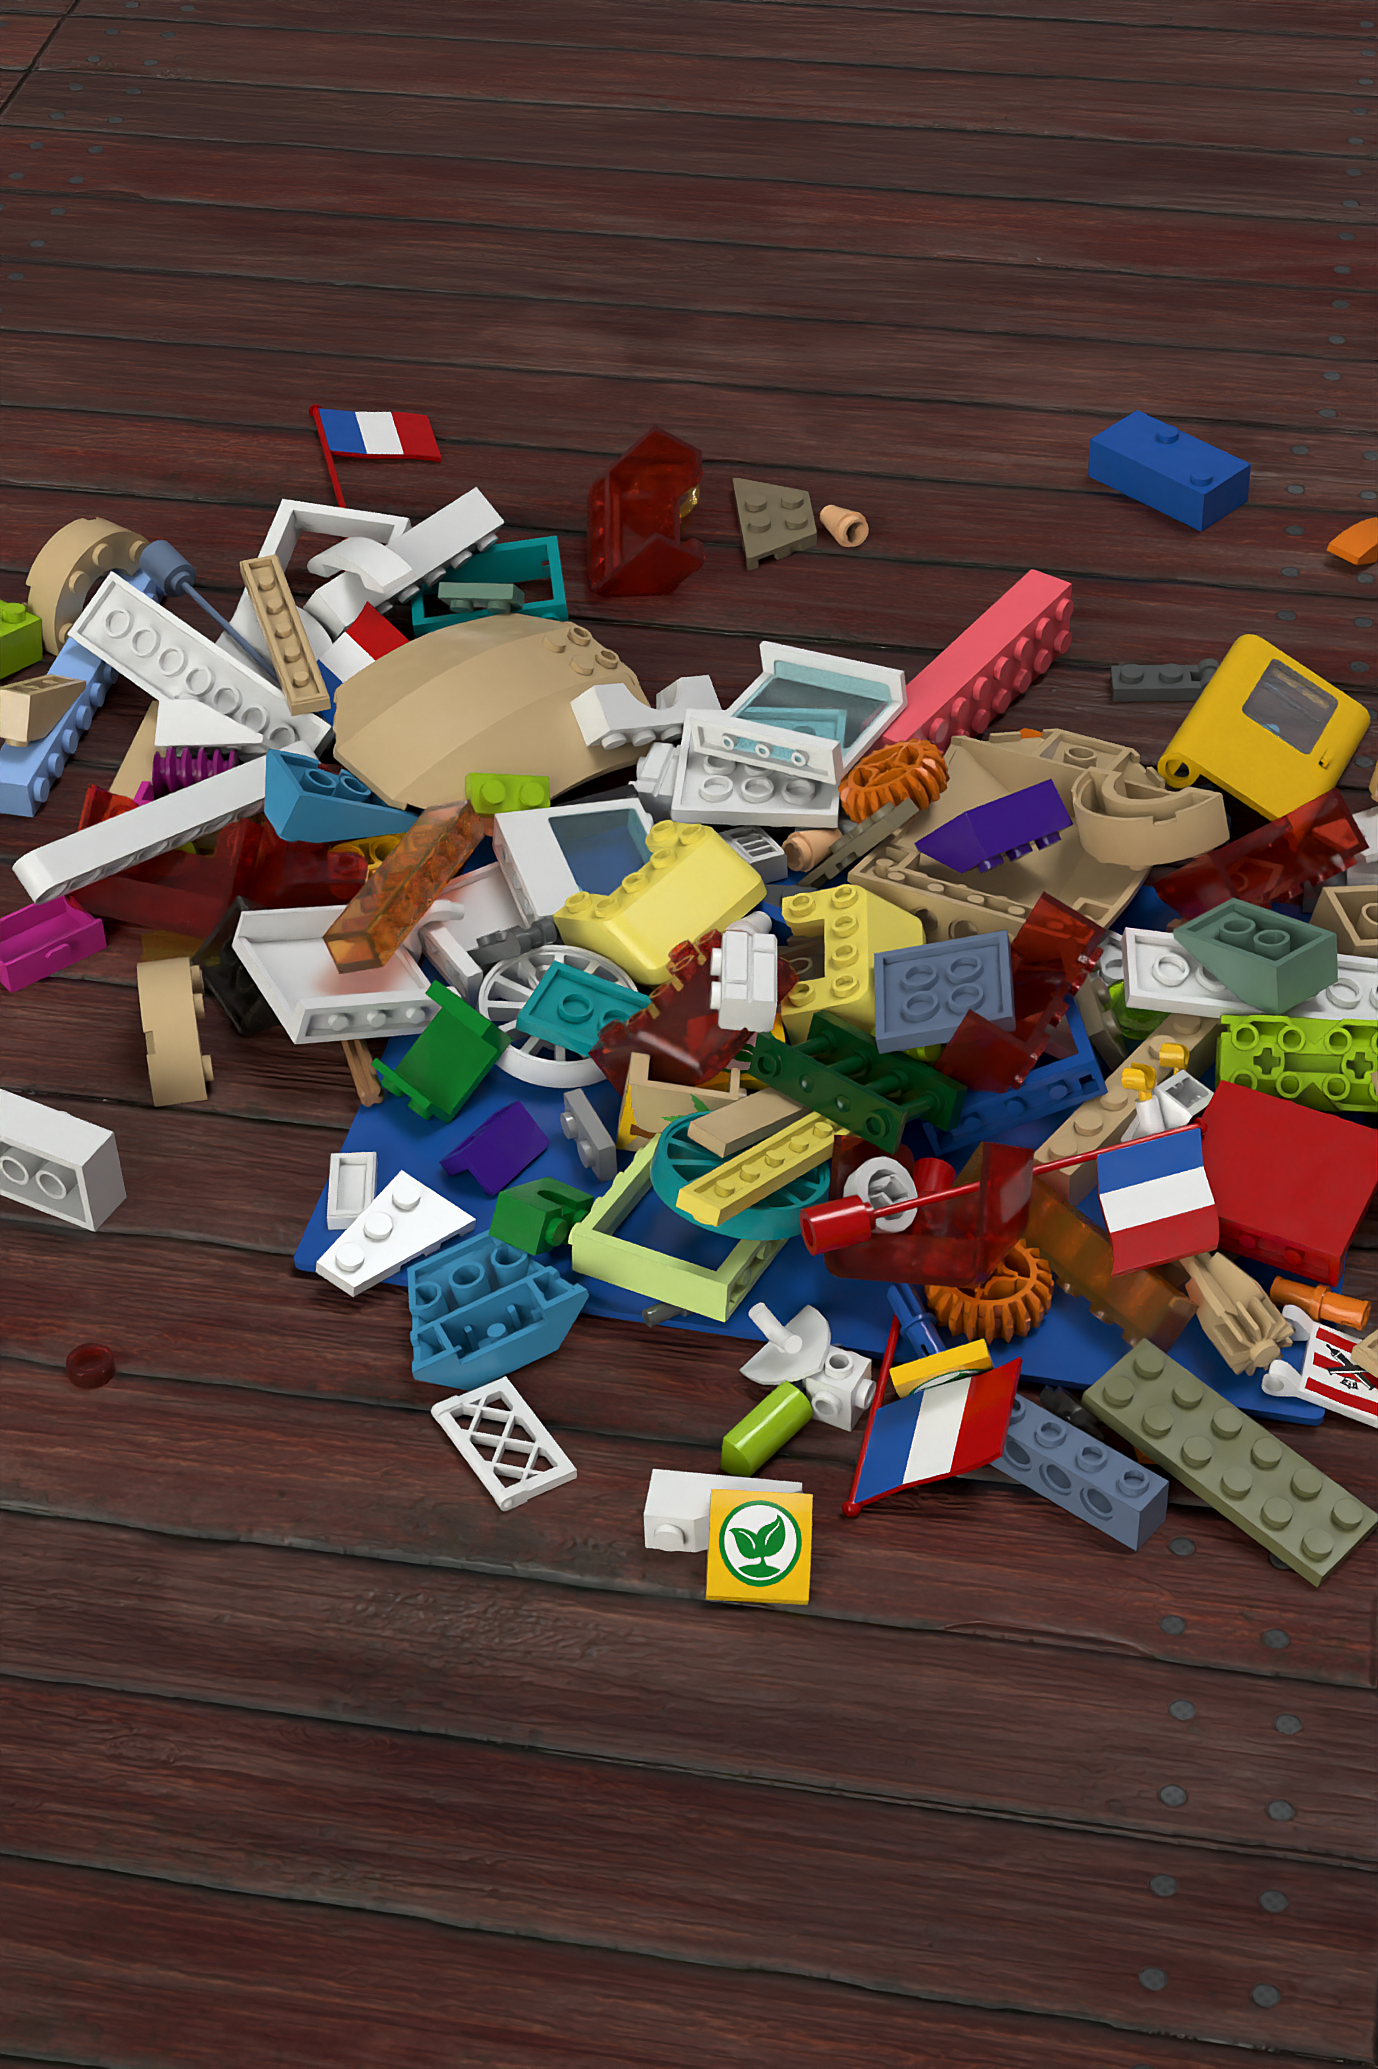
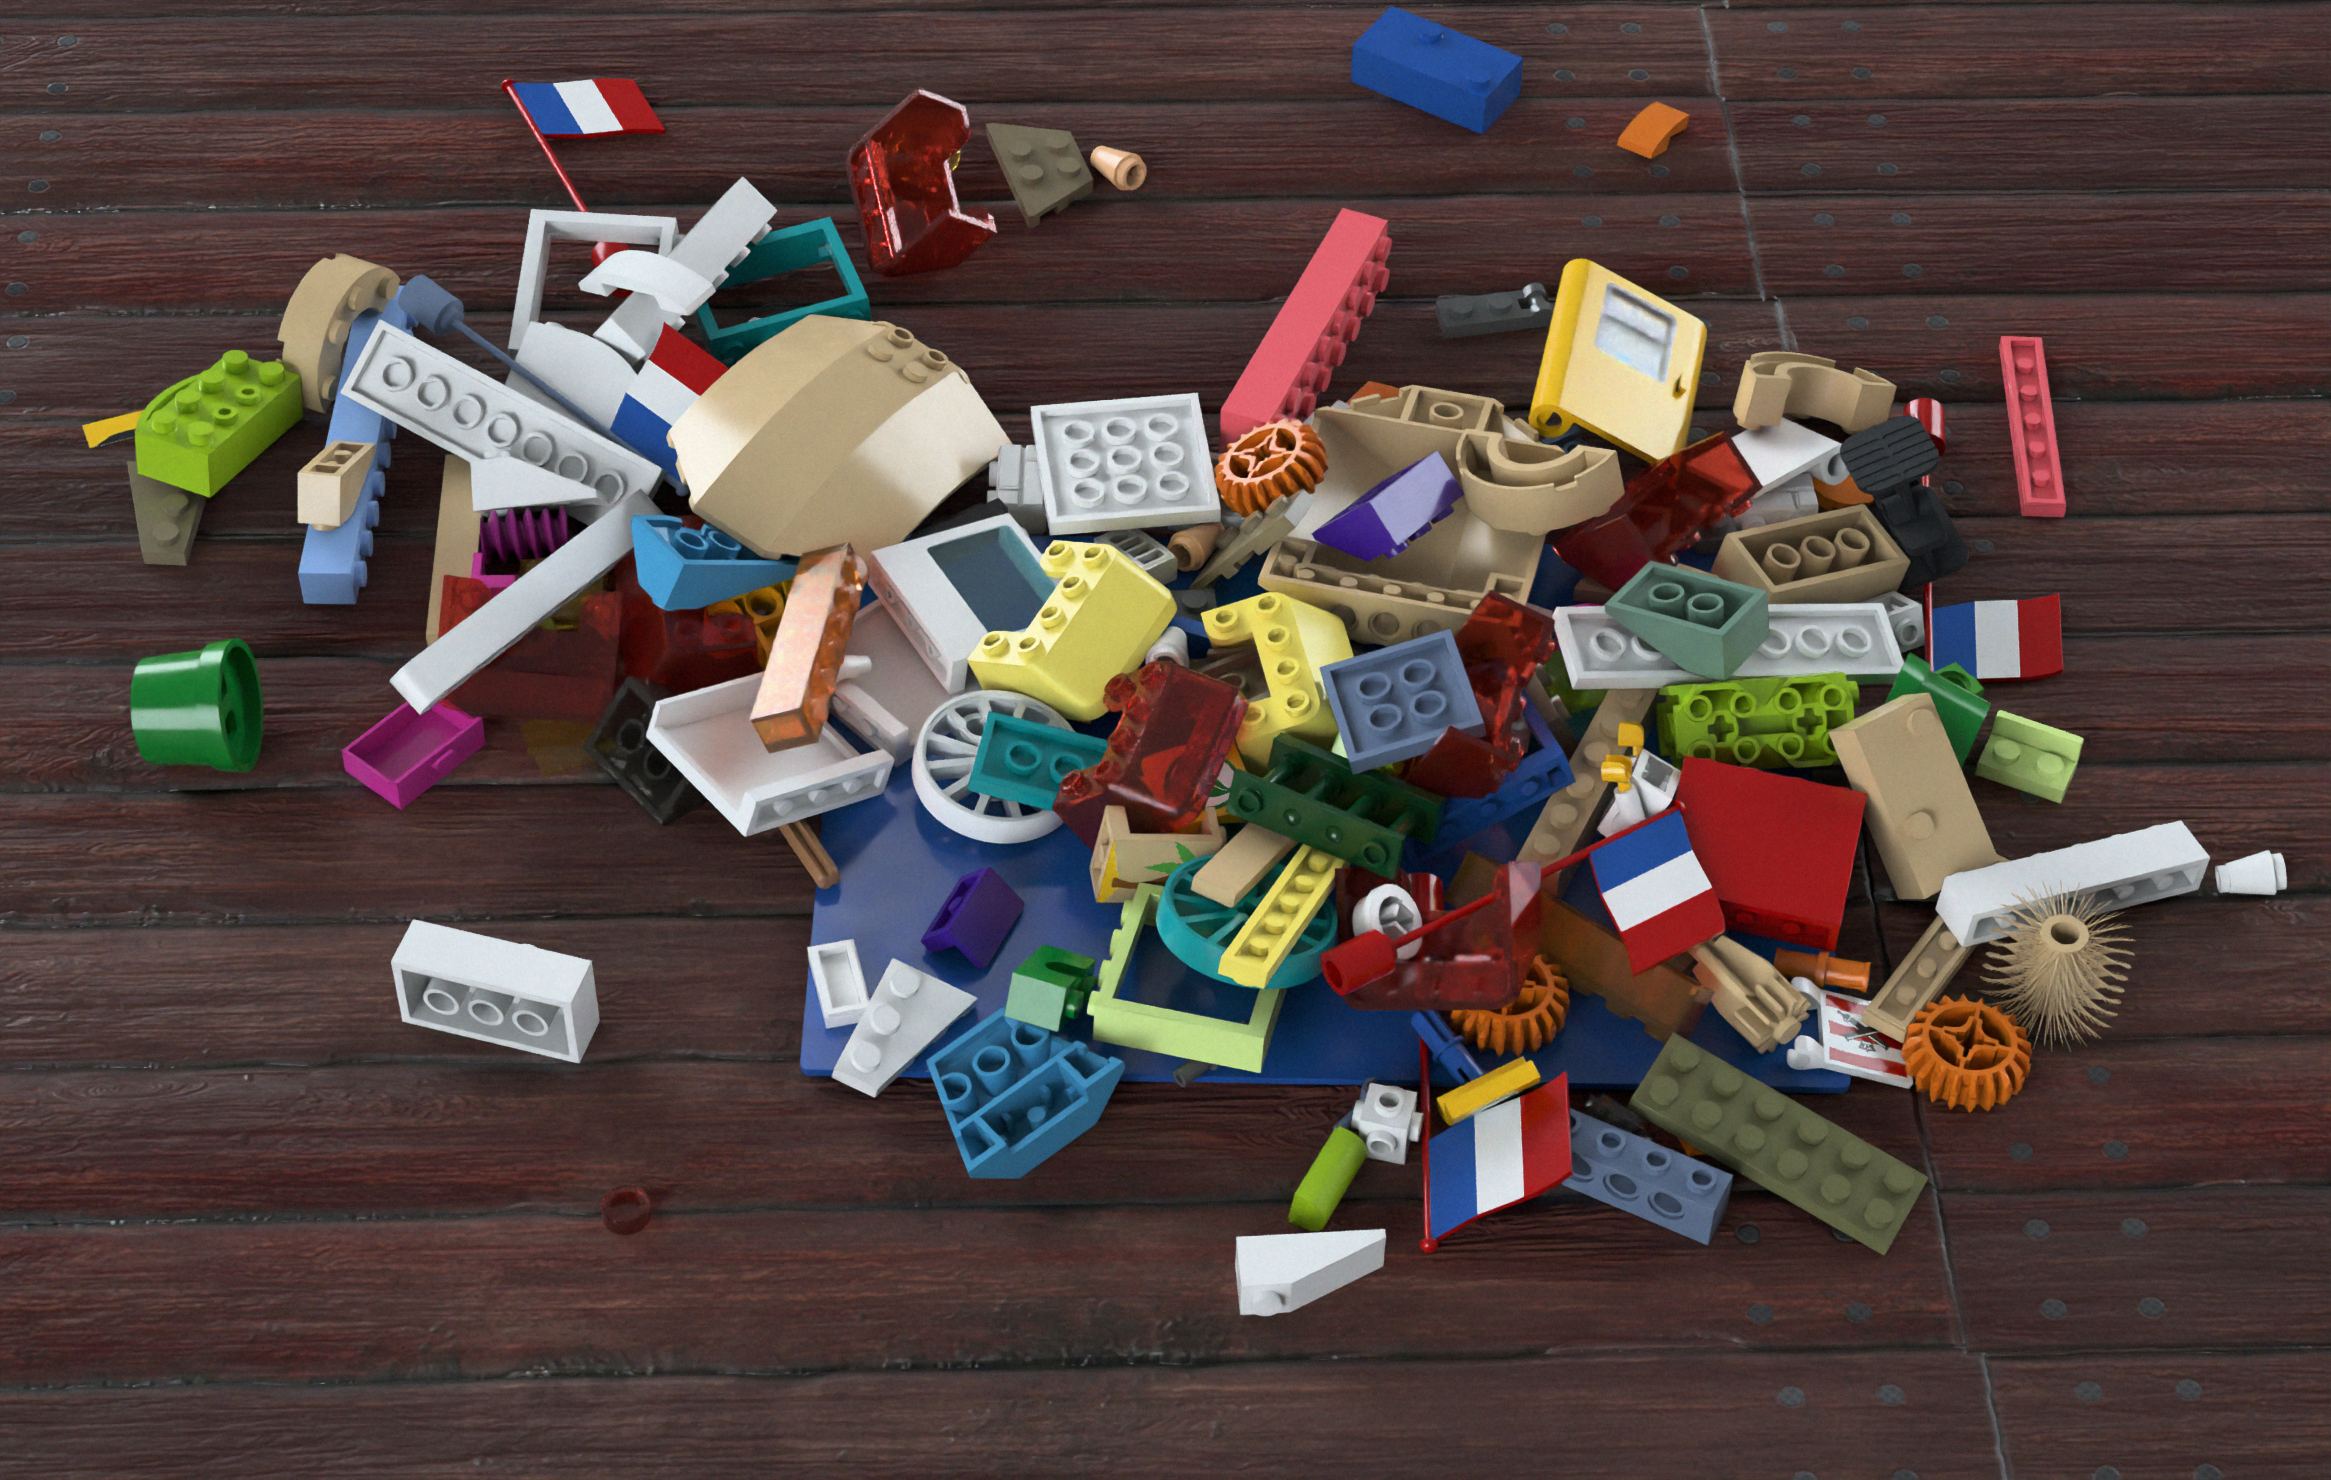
camera: 15 degrees left, 5 degrees up
tan brick [137,956,214,1107] -> none
tan tile [239,555,331,716] -> none
green panel [371,979,513,1125] -> none
white window [431,1376,577,1511] -> none
sand green plate [438,582,525,614] -> none
lime plate [465,772,550,818] -> none
dark grey plate [466,917,557,966] -> none
light grey plate [560,1088,617,1183] -> none
white arch [570,675,722,750] -> none
panel [689,641,908,785] -> none
slope [706,1489,813,1605] -> none
white brick [709,931,777,1033] -> none
white shield [739,1303,831,1385] -> none

